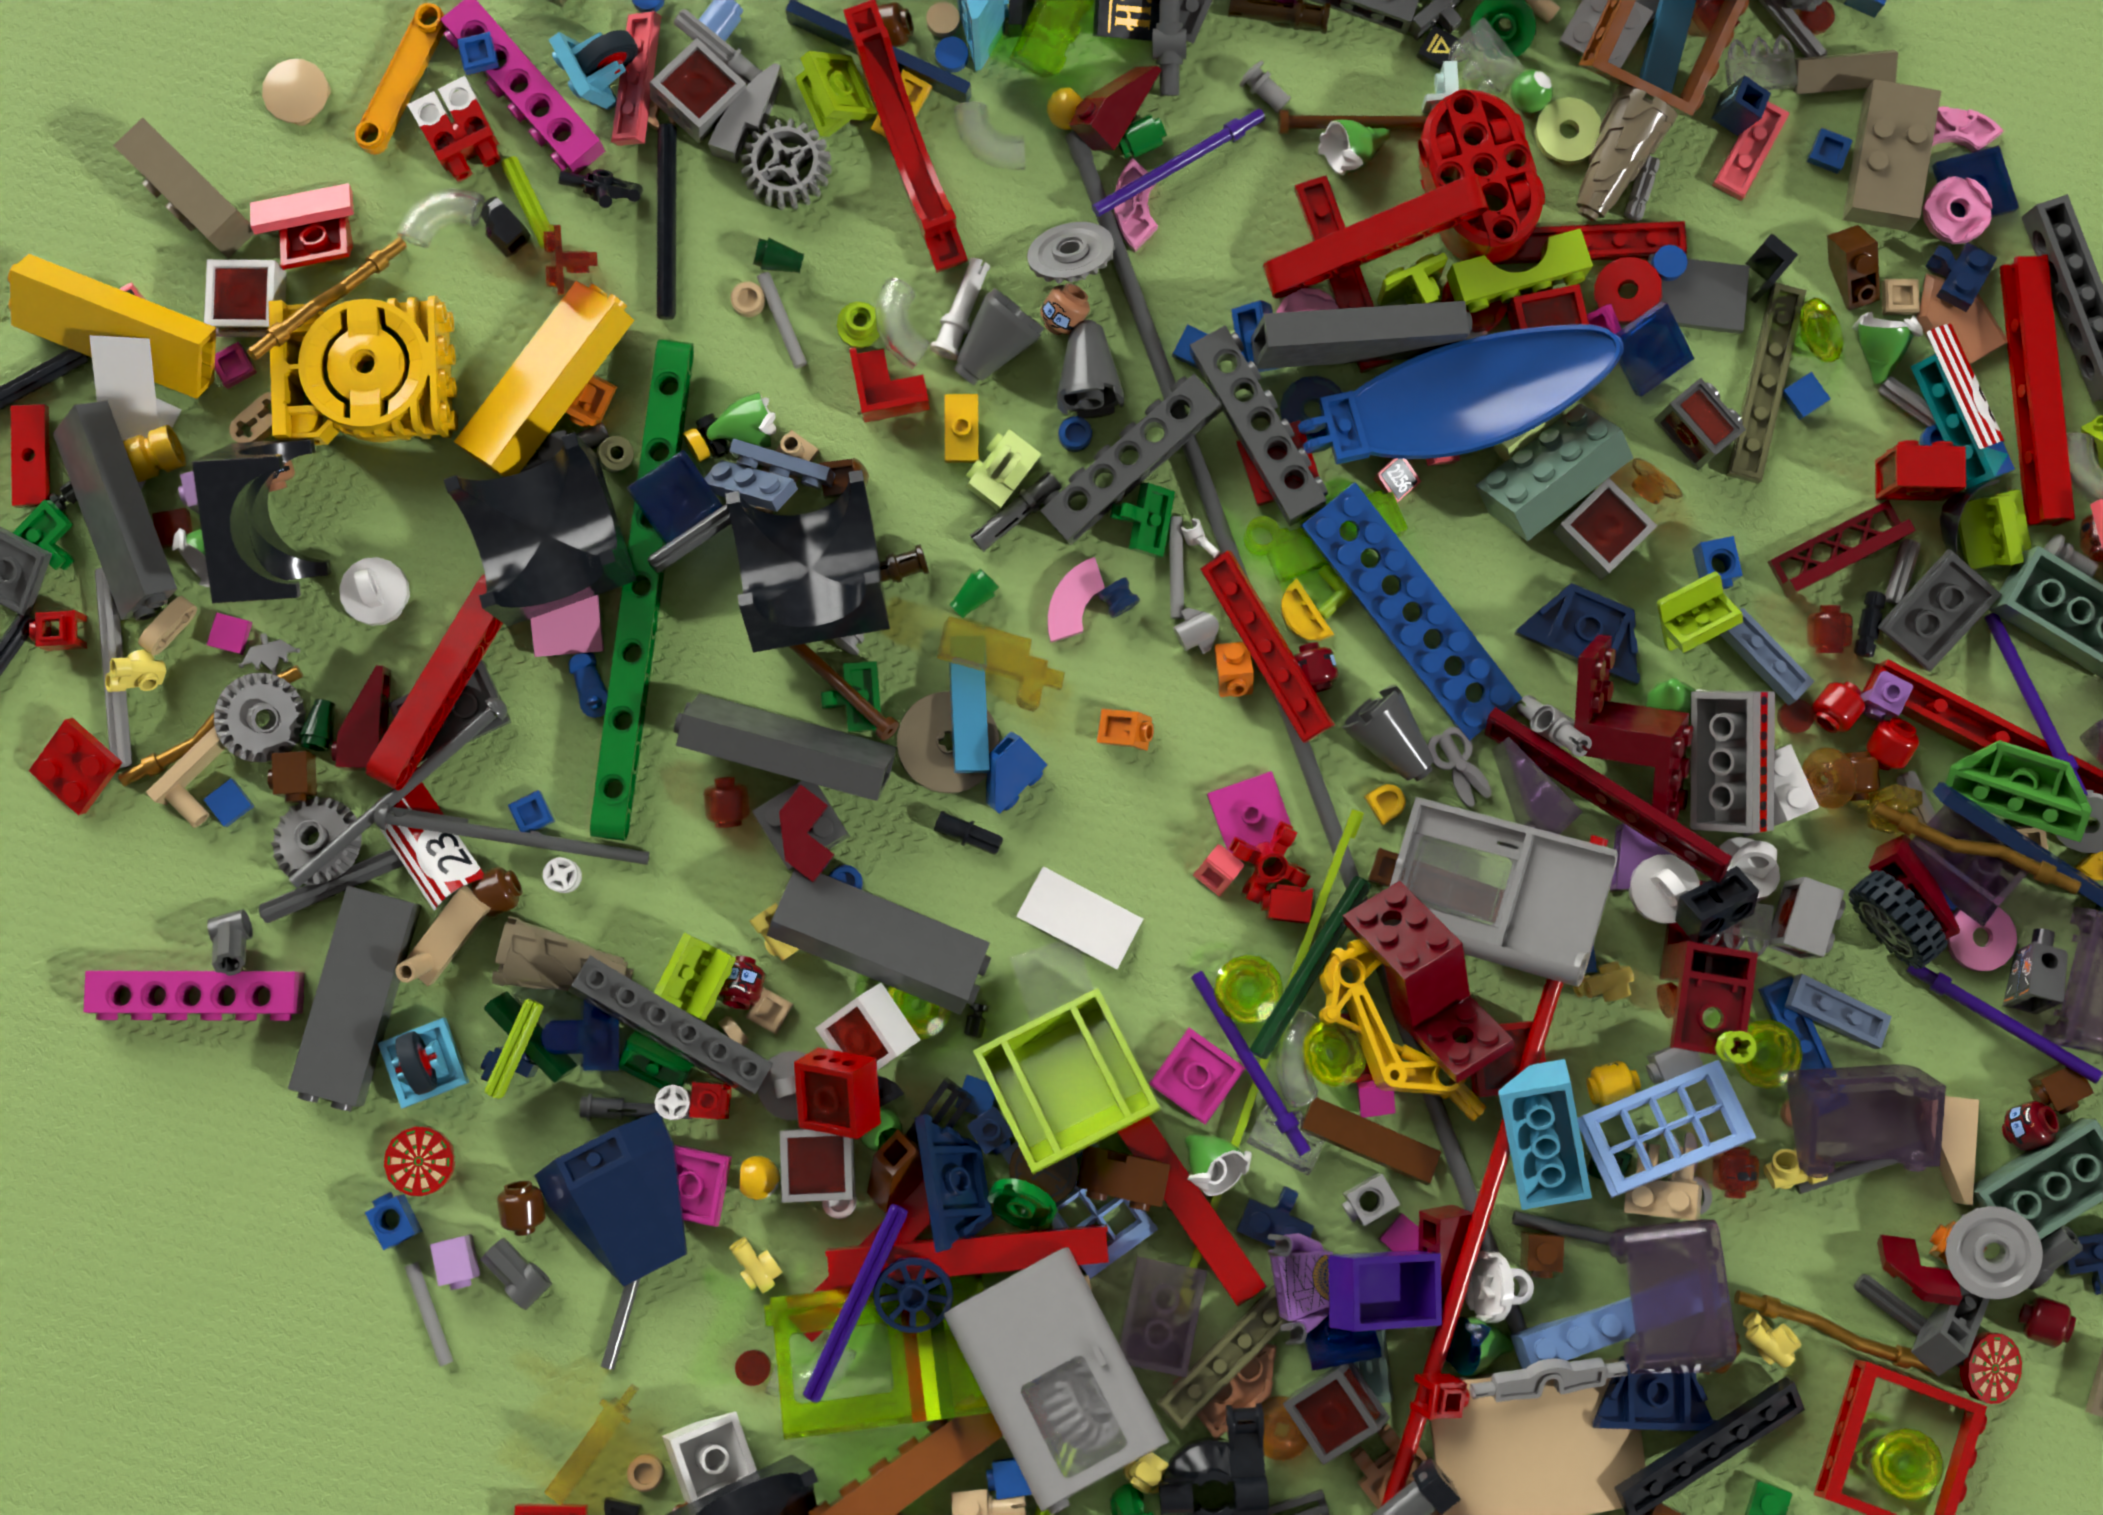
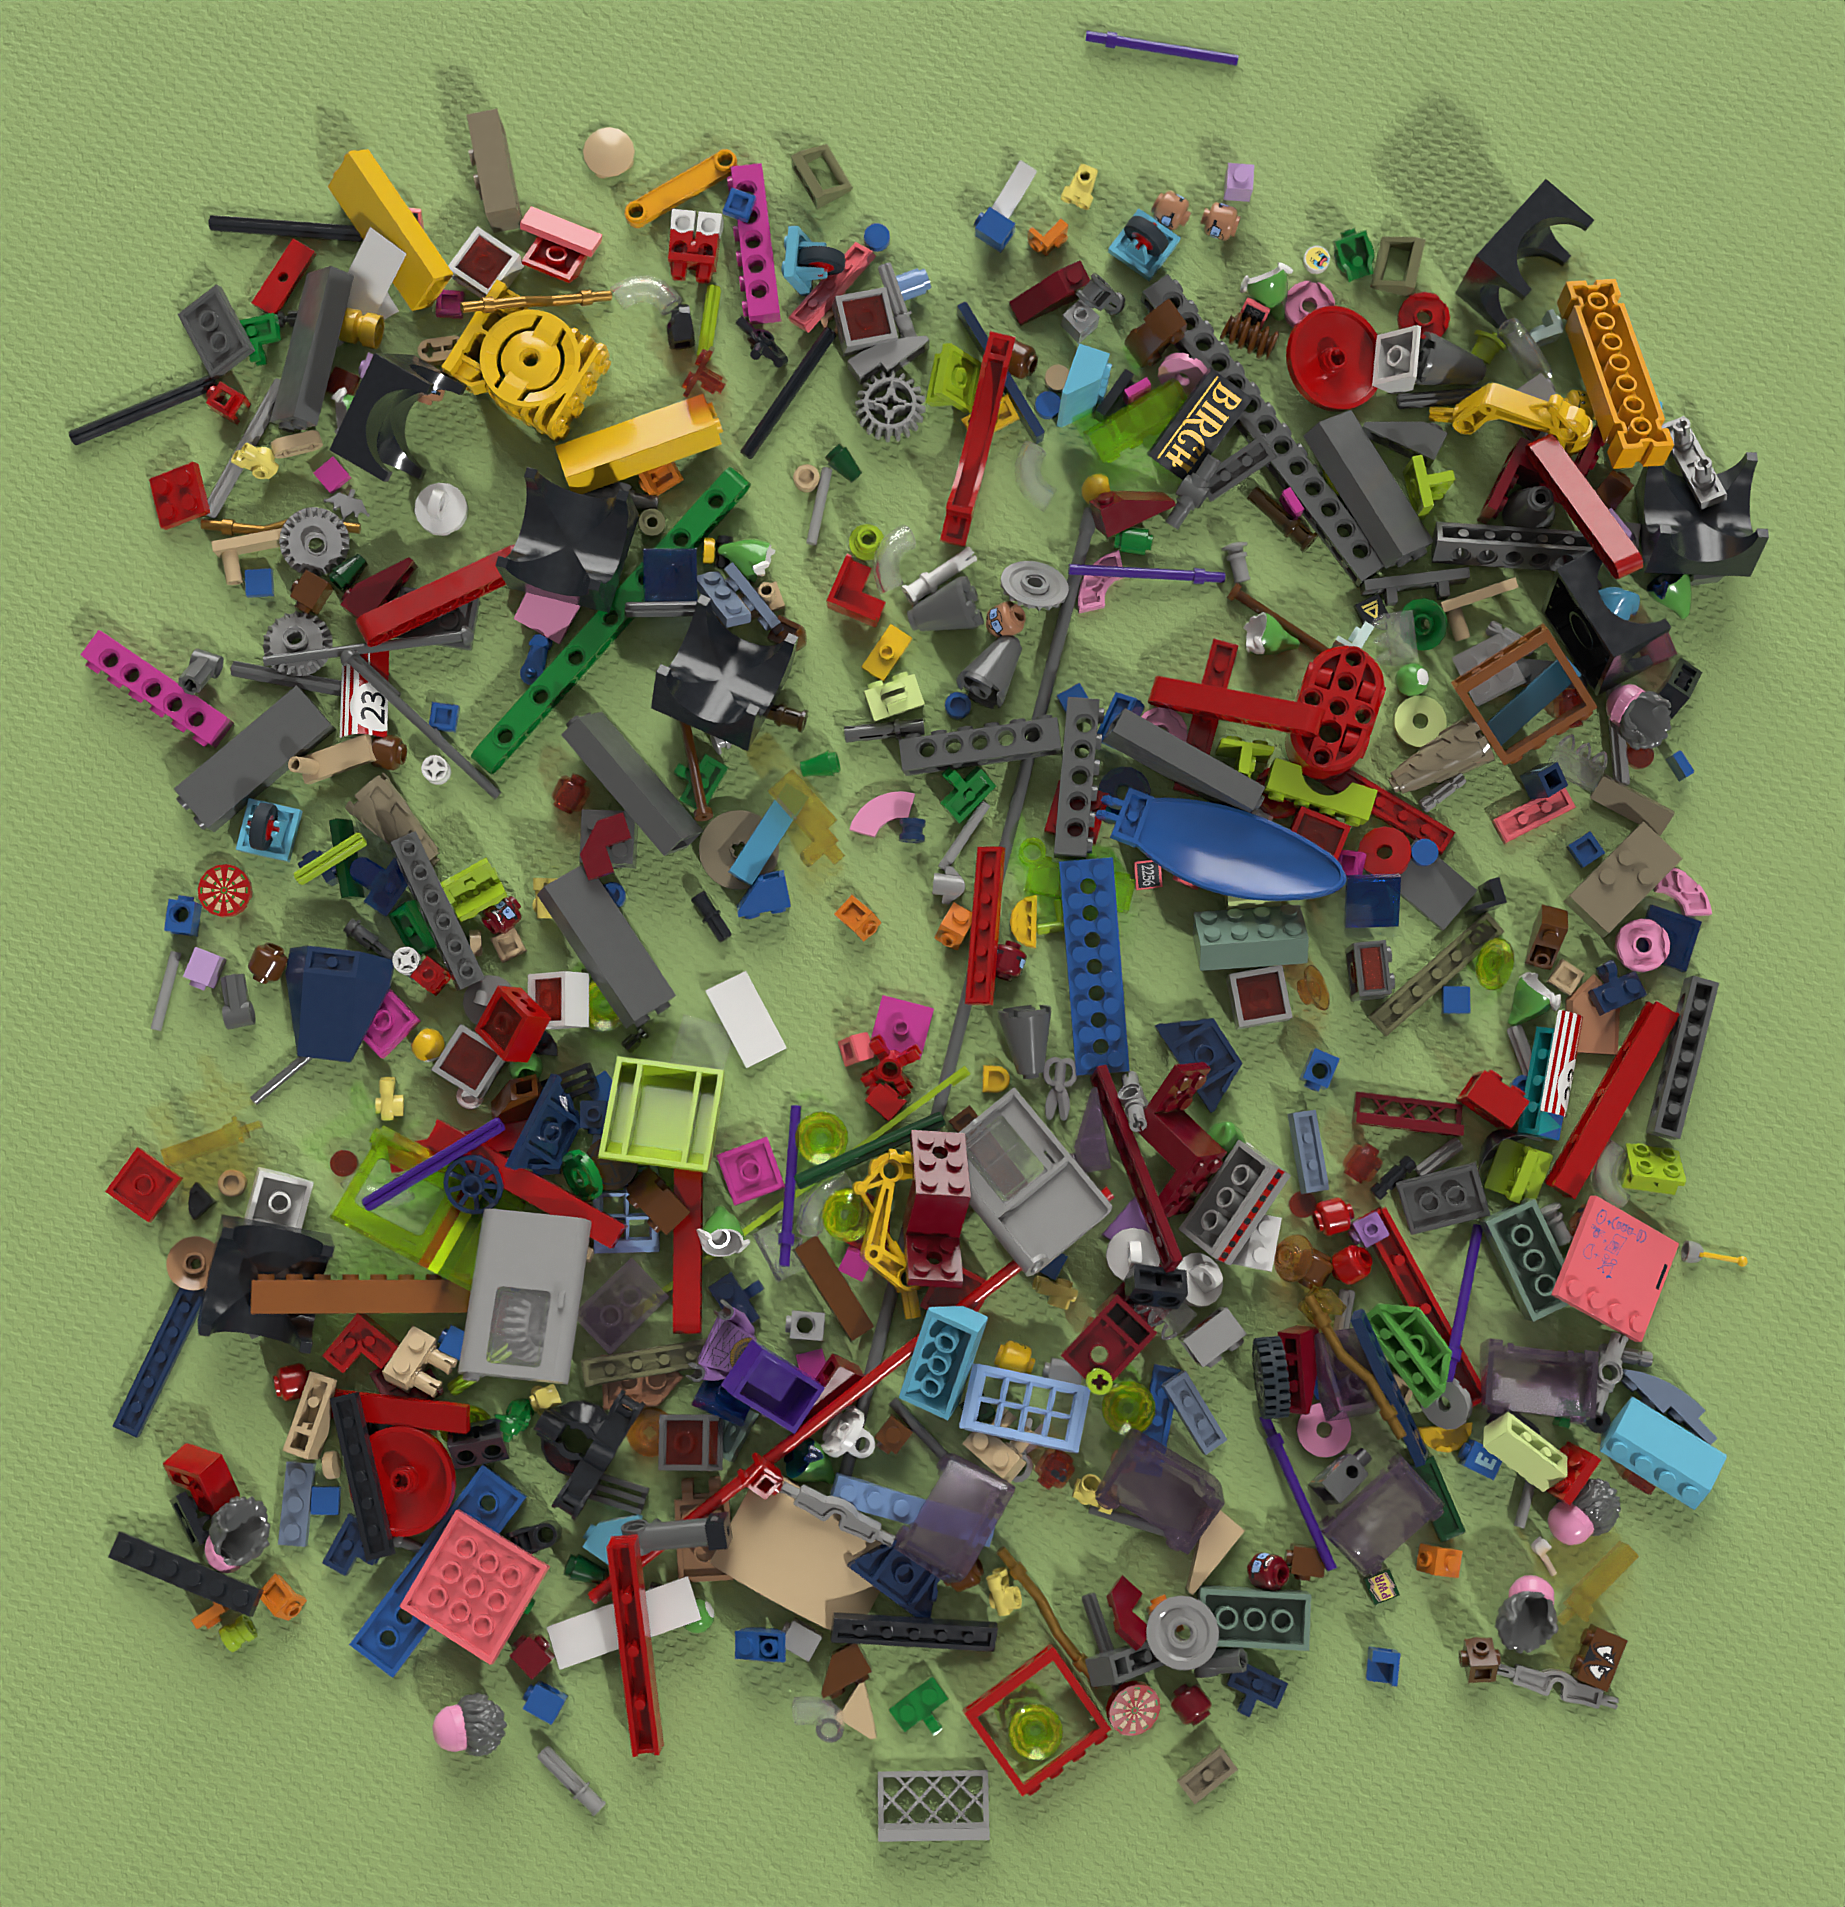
camera: 35 degrees right, 0 degrees up
white hand [1181,518,1220,558] -> none
lime bracket [1657,571,1744,653] -> none

